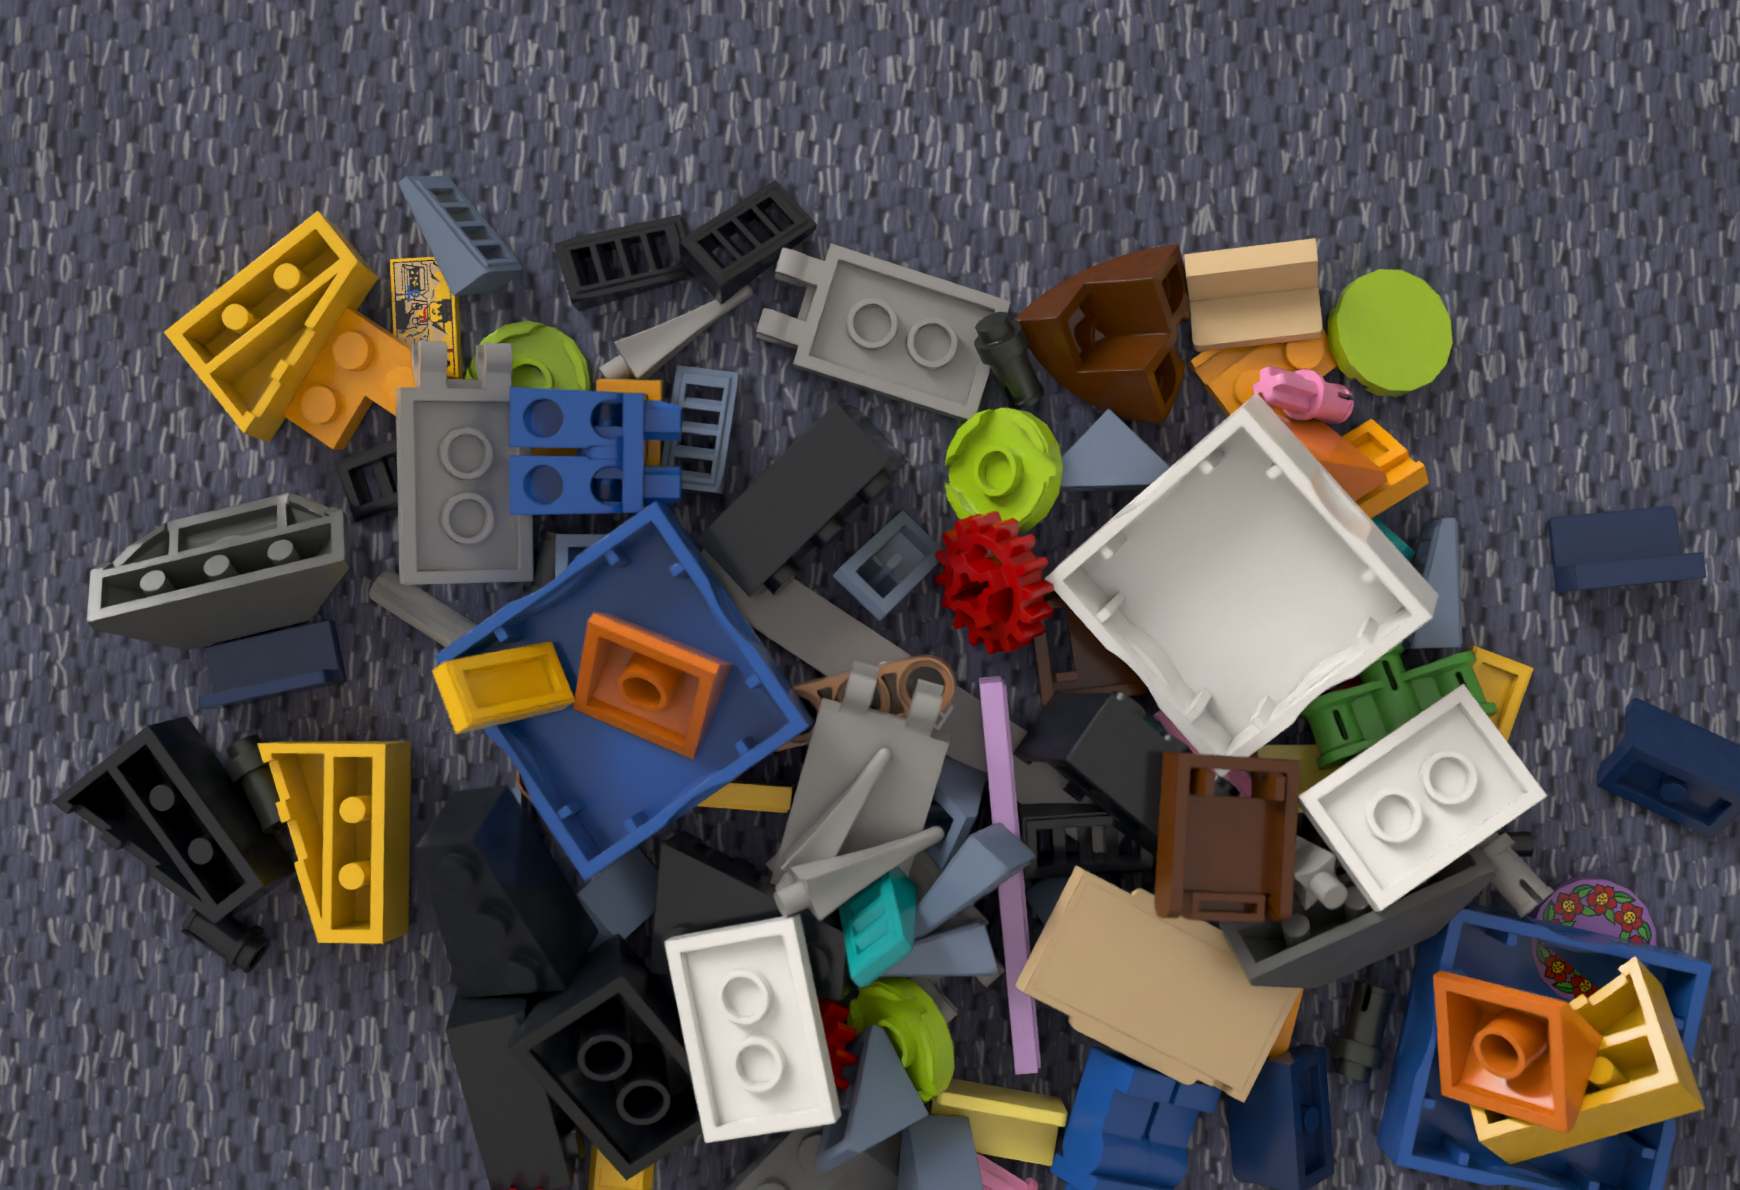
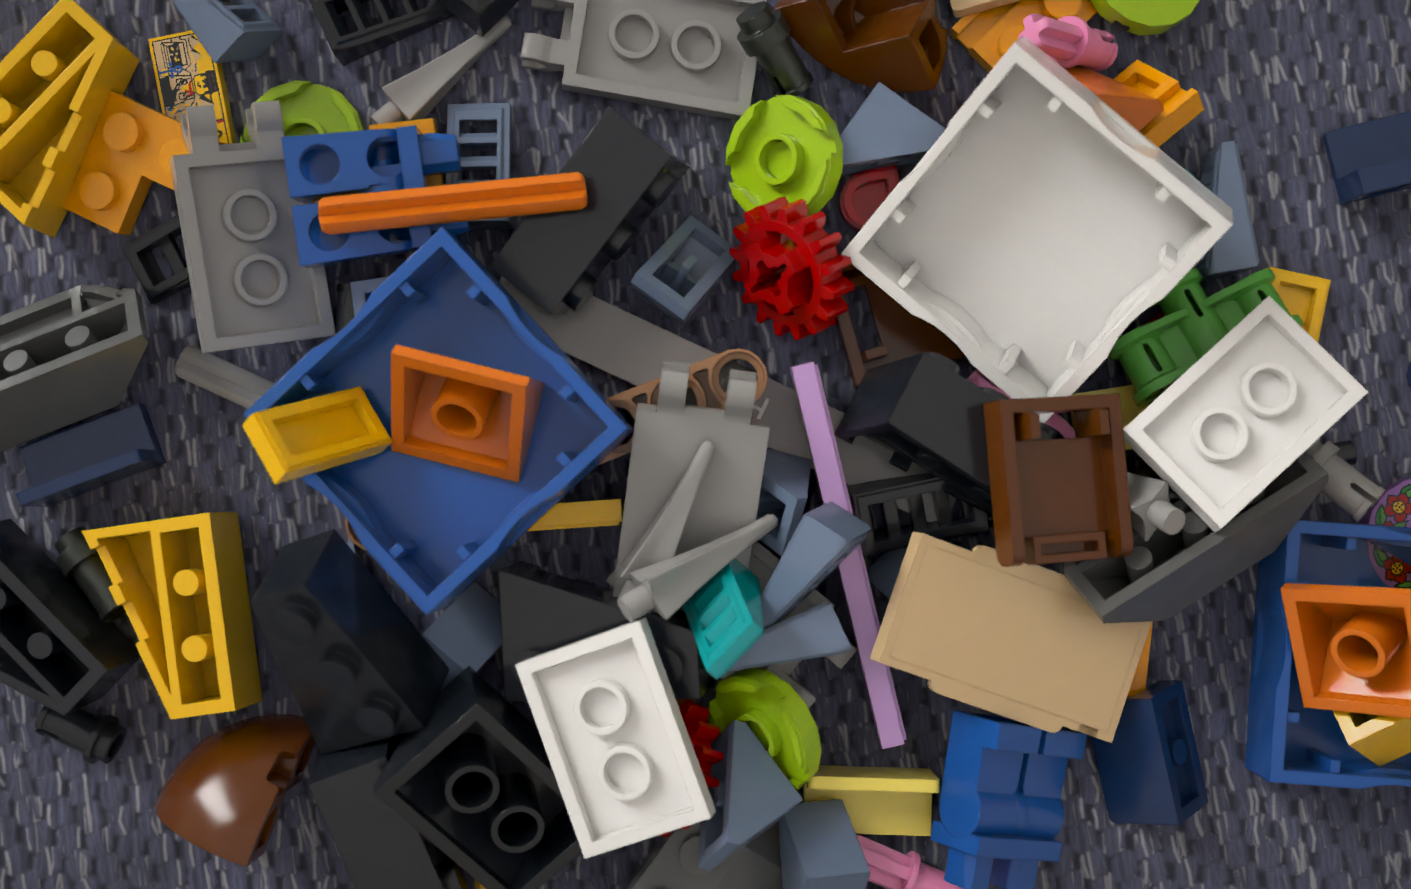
camera: 20 degrees left, 0 degrees up
pearl dark grey animal [1330,980,1397,1083] -> none
none -> reddish brown brick [155,714,315,867]
none -> orange axle [318,172,588,235]
none -> red tile [839,165,899,232]

